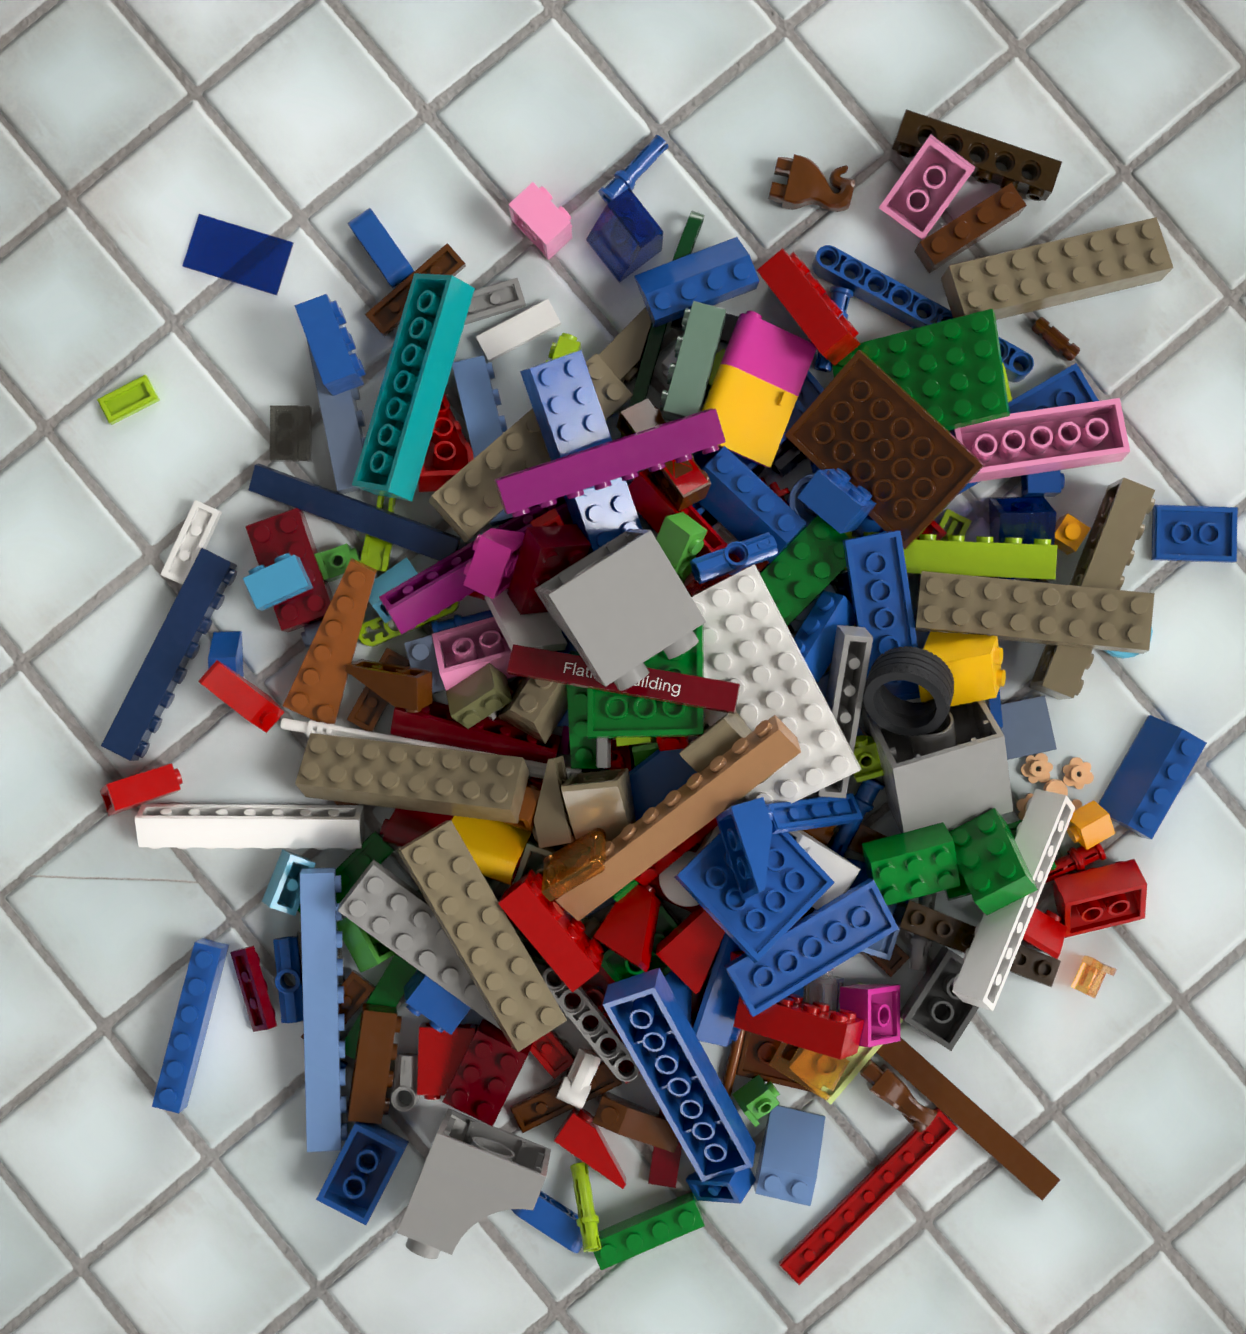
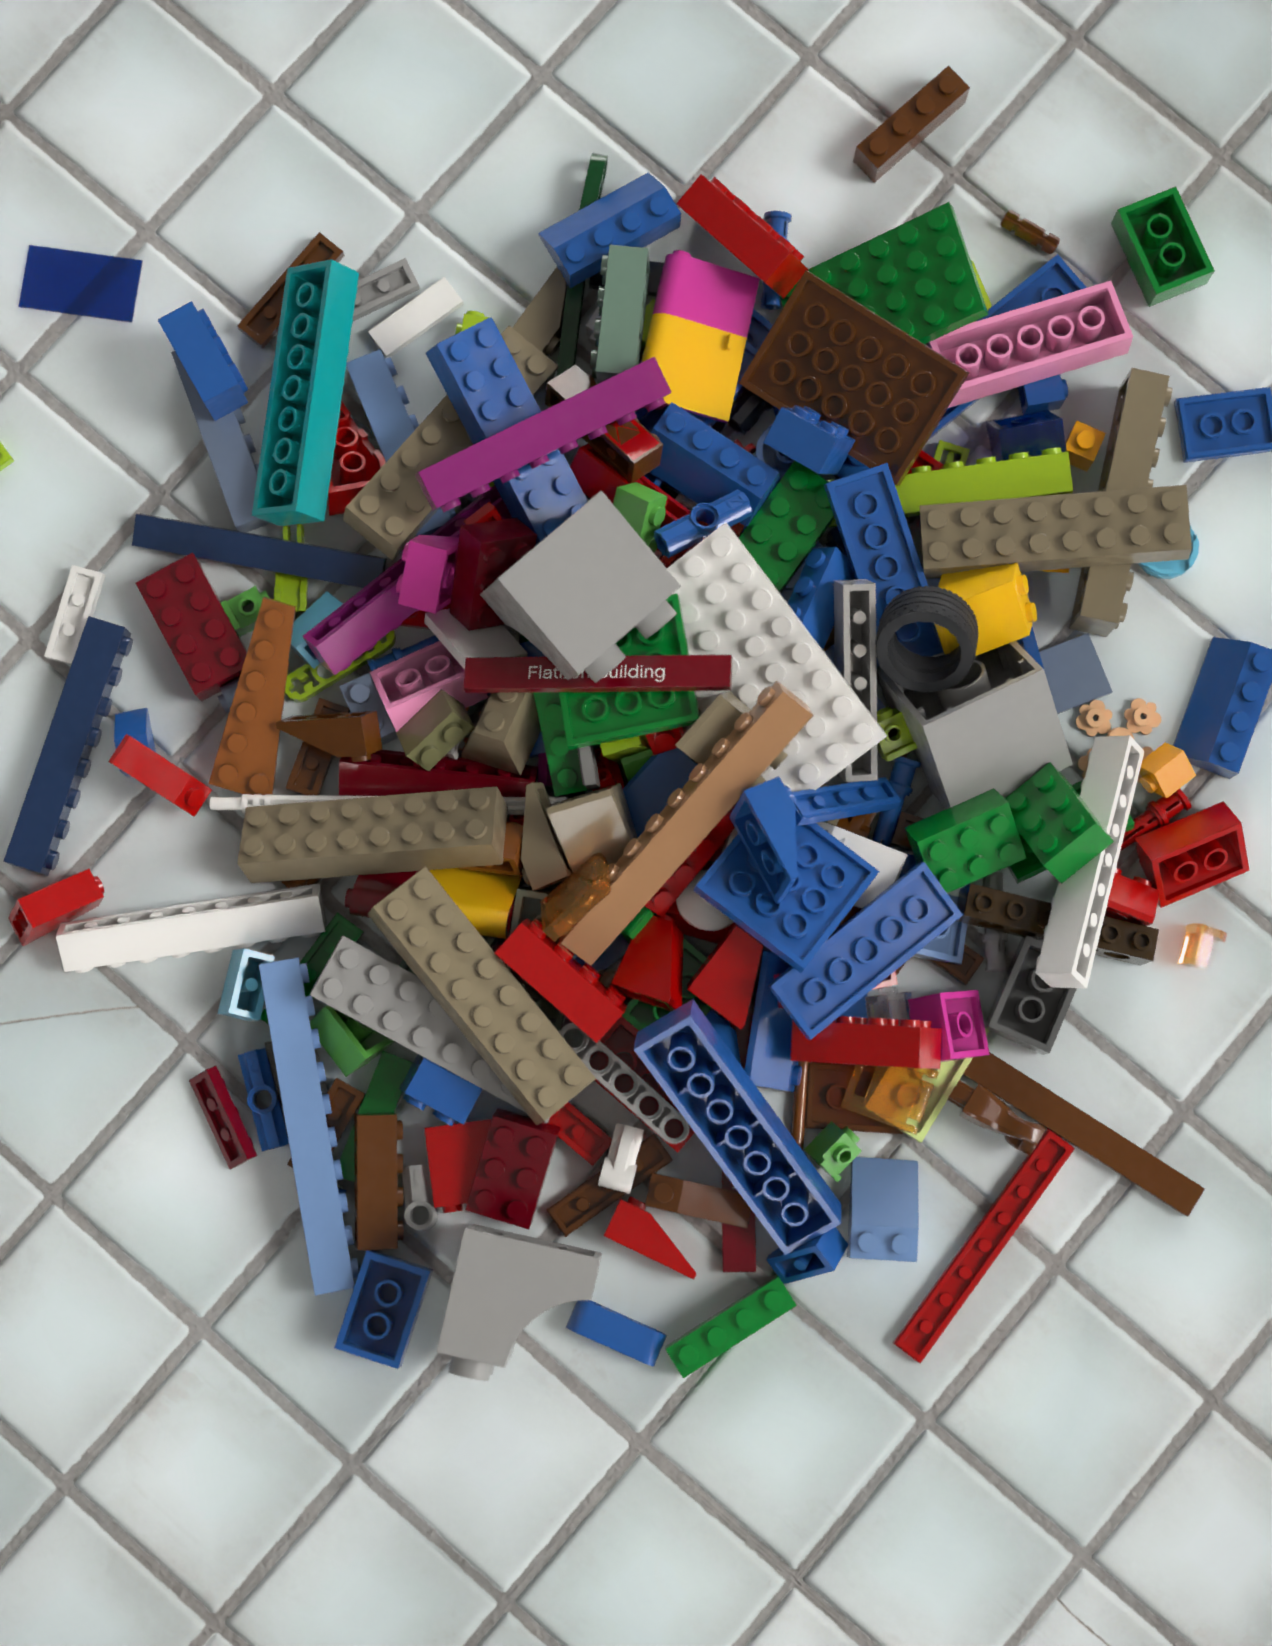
camera: 10 degrees left, 5 degrees down
blue brick [152,938,229,1114] -> none
dark azure brick [243,553,313,611] -> none
clear smoke plate [270,405,312,462] -> none
blue beam [347,208,414,288] -> none
bright pink brick [508,182,572,260] -> none
lime pin [570,1162,602,1252] -> none
clear blue slope [586,188,664,283] -> none
blue pin [598,135,669,208] -> none
reddish brown hips [768,154,855,212] -> none
blue beam [812,245,1034,383] -> none
bright pink brick [879,135,975,240] -> none
dark brown brick [892,109,1062,201] -> none
dark tan brick [941,217,1174,320] -> none
none -> green brick [1111,186,1215,307]

